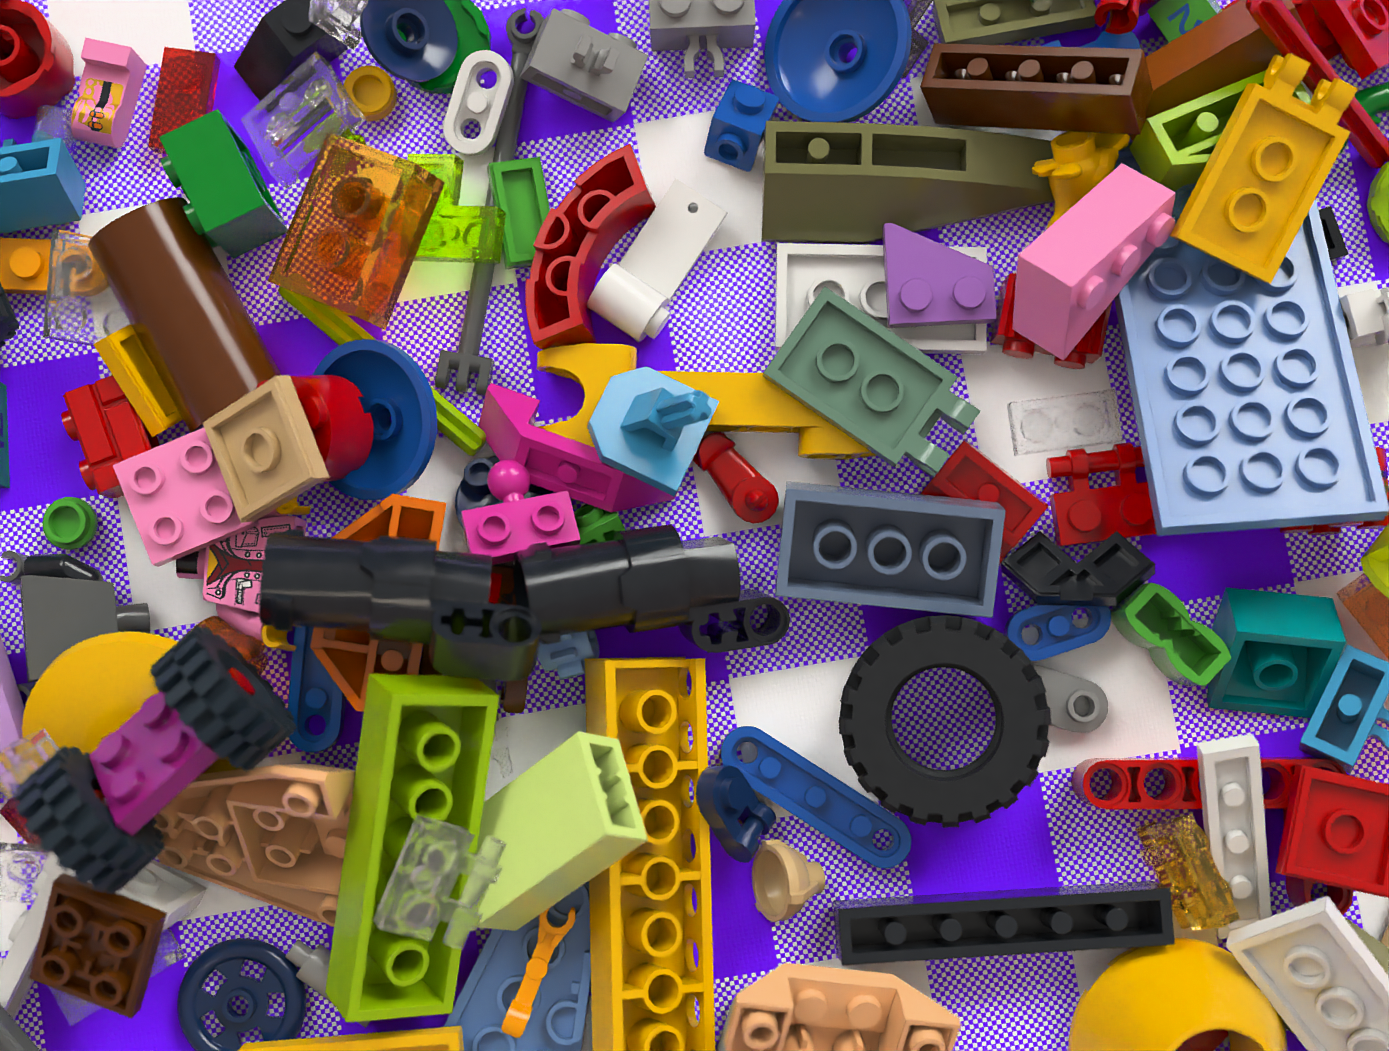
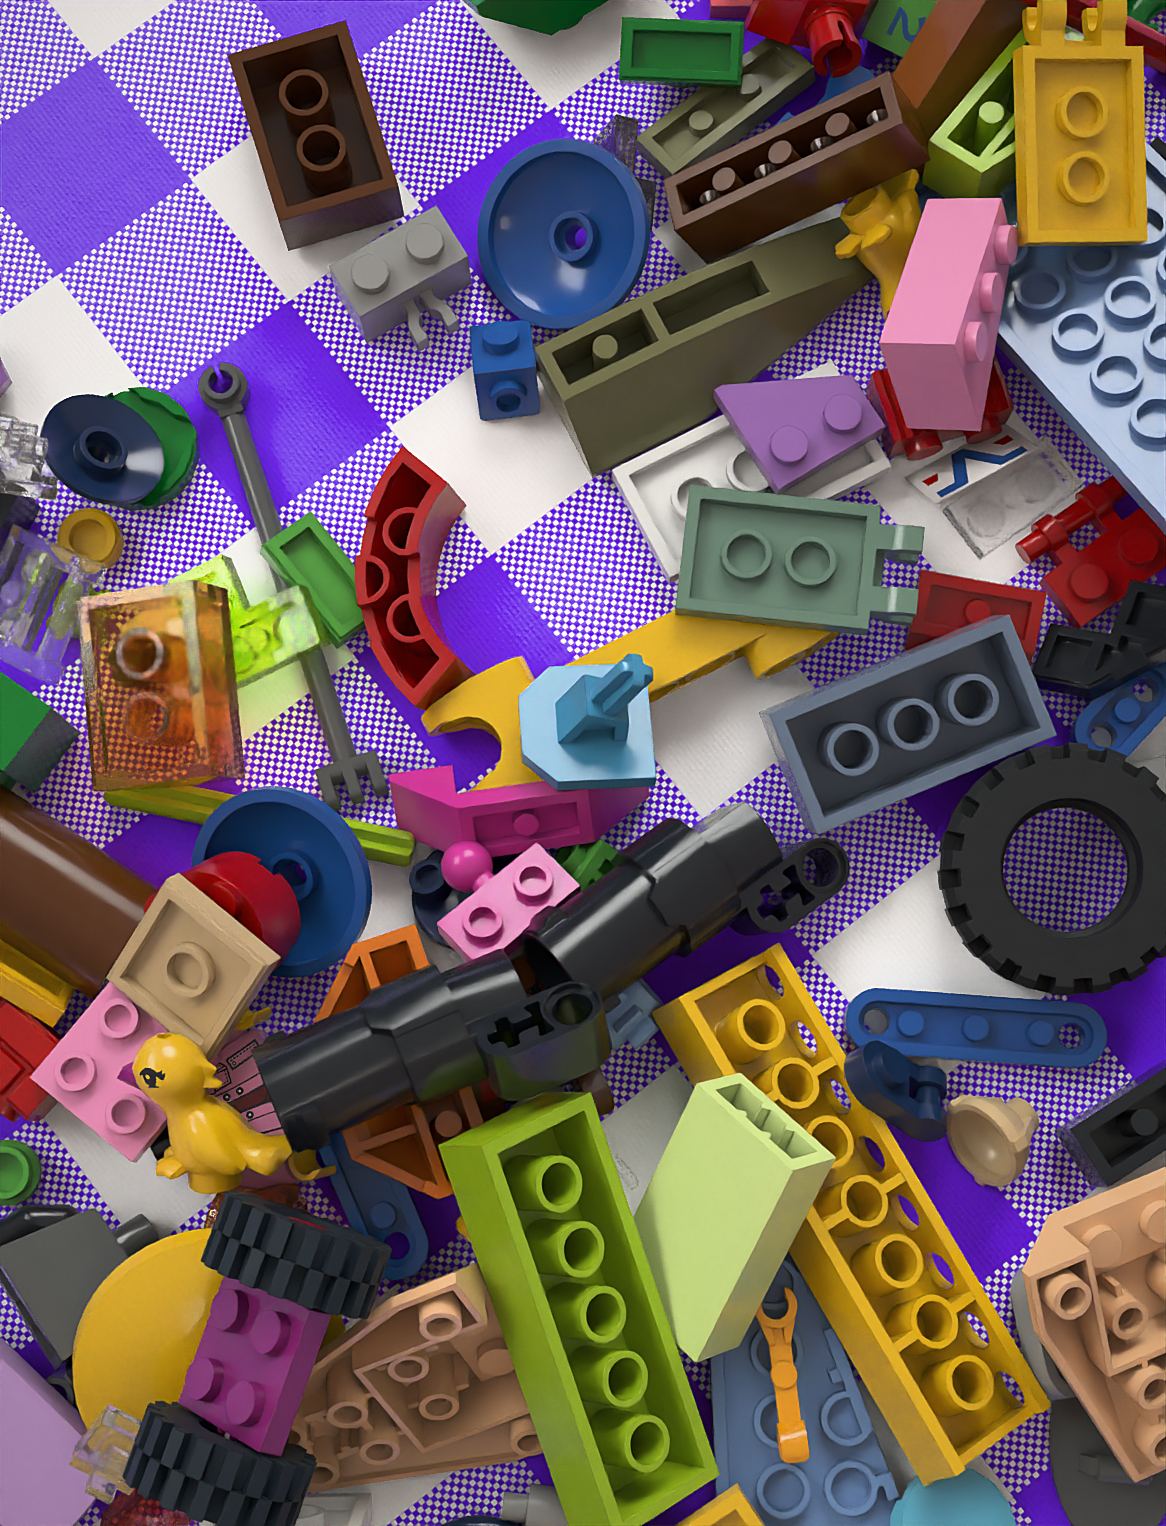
camera: 25 degrees left, 5 degrees down
clear plate [373,815,506,949] -> none
white plate [443,50,514,156] -> none
light grey brick [520,8,649,122] -> none
white door [587,178,728,342] -> none
red piece [692,431,779,524] -> none
none -> yellow animal [117,1032,295,1194]
none -> white sticker [904,424,1039,504]

